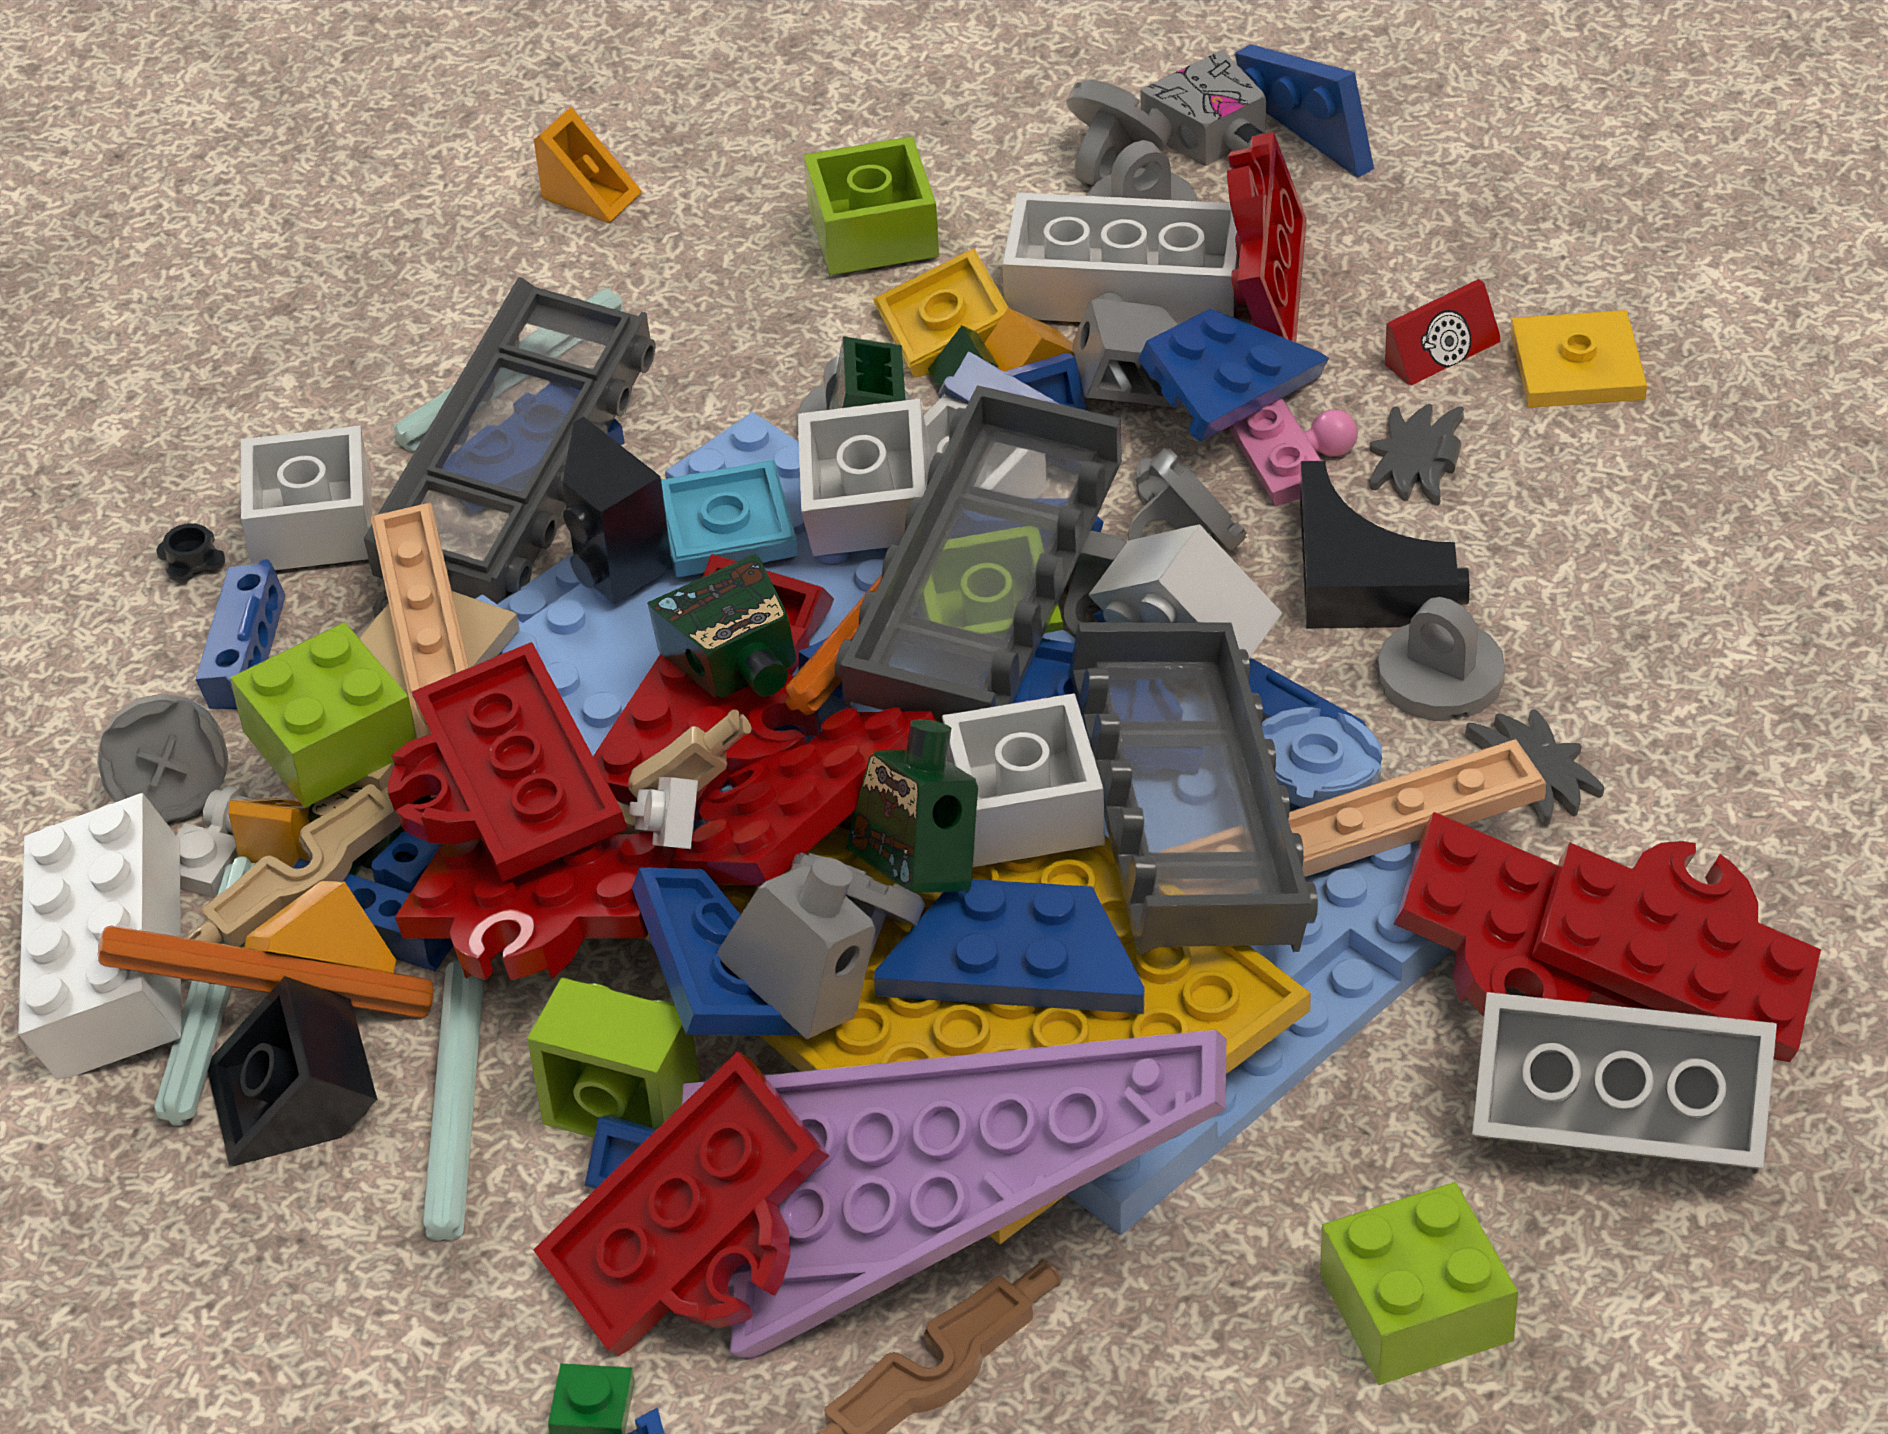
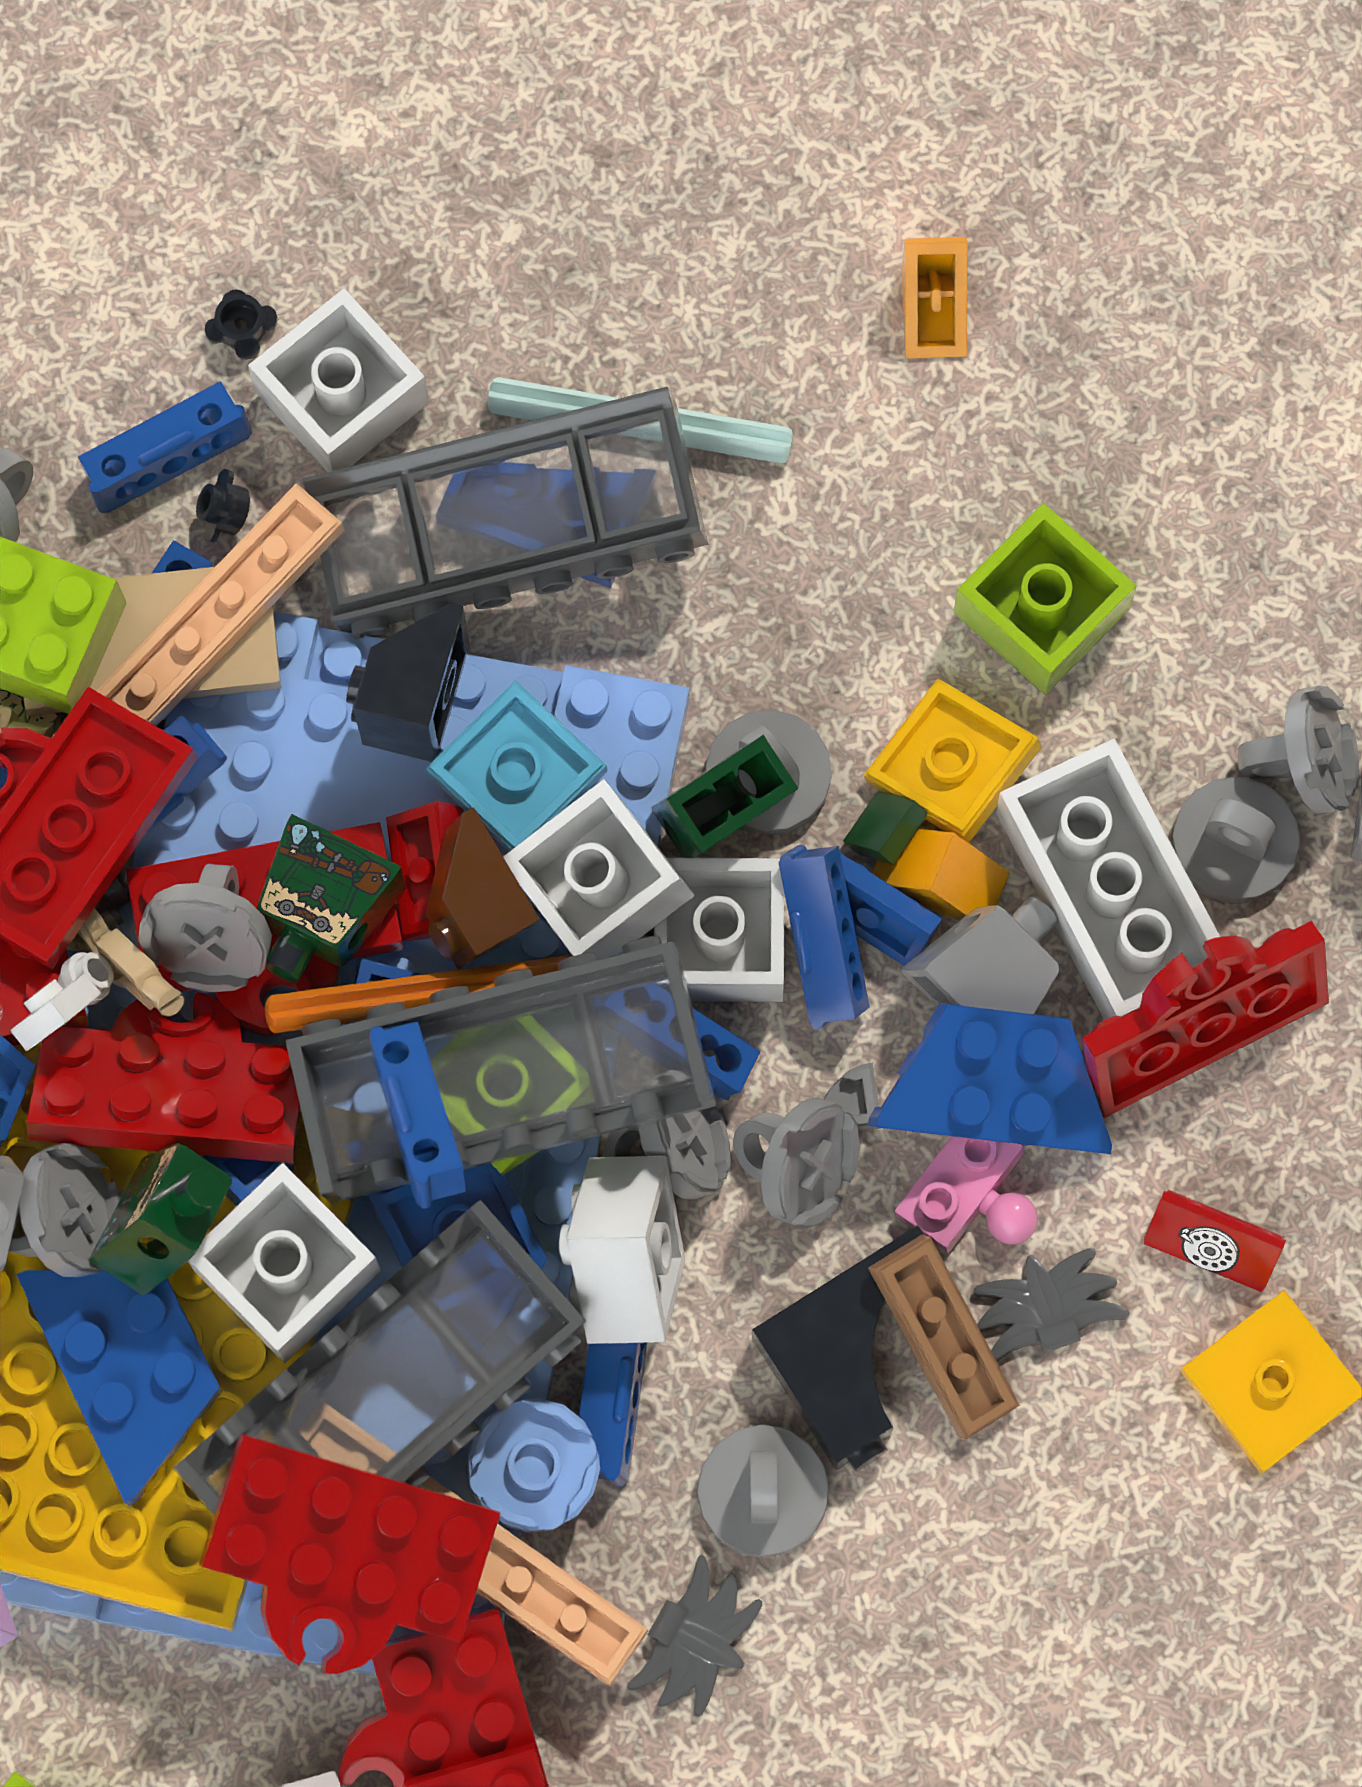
camera: 55 degrees right, 30 degrees up
none -> light grey tile [138,864,272,992]
none -> black plate [196,469,250,543]
none -> red plate [199,1433,501,1674]
none -> blue piece [369,1021,466,1208]
none -> reddish brown slope [425,807,540,970]
none -> medium nougat tile [868,1234,1020,1439]

